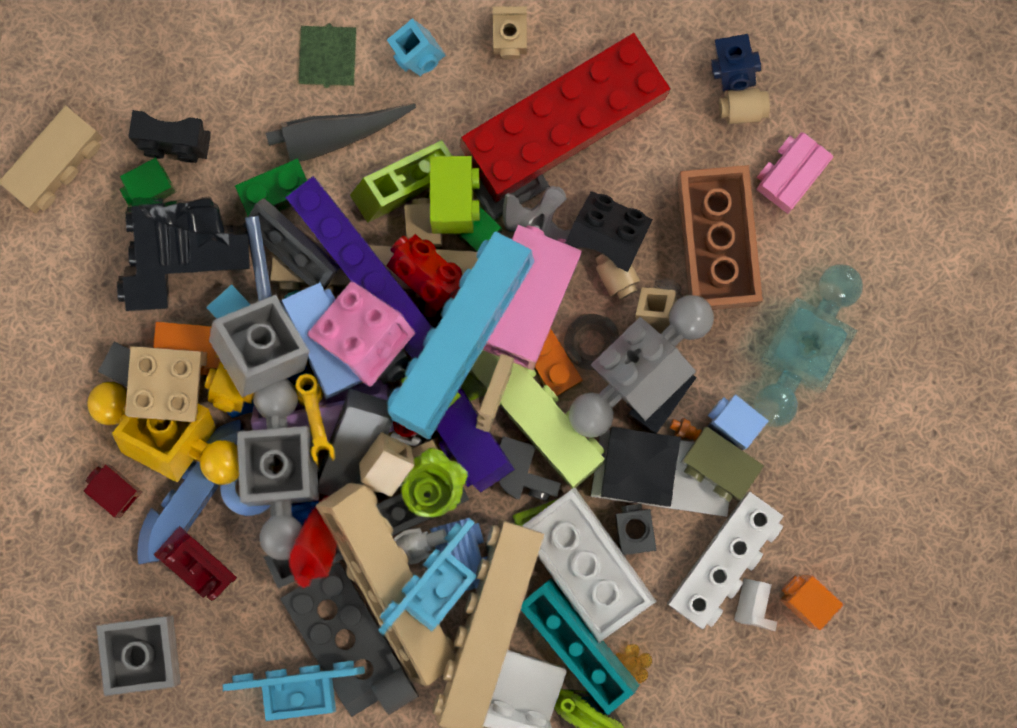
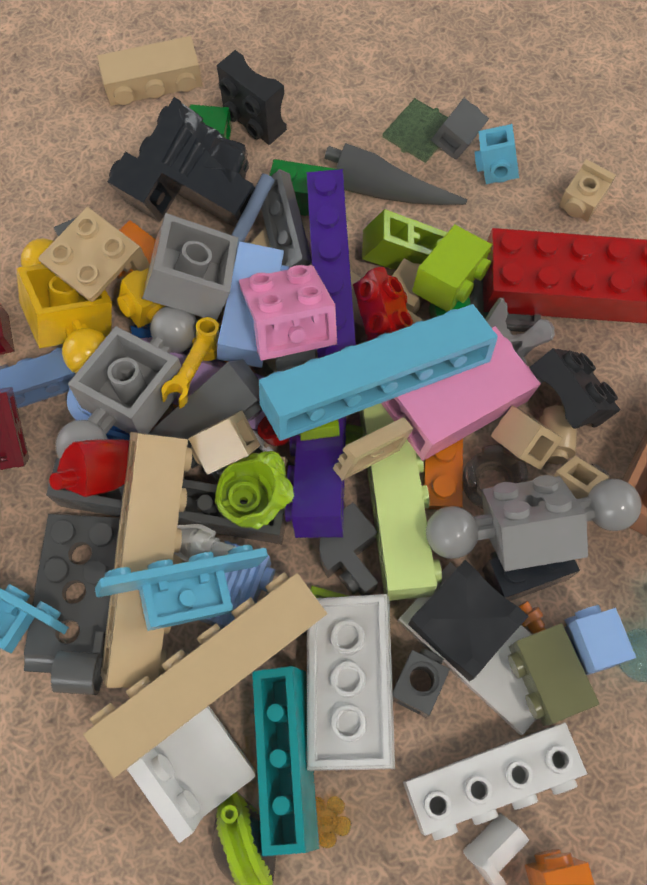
camera: 35 degrees right, 15 degrees down
none -> dark grey brick [431,98,489,160]
none -> tan brick [491,405,563,470]

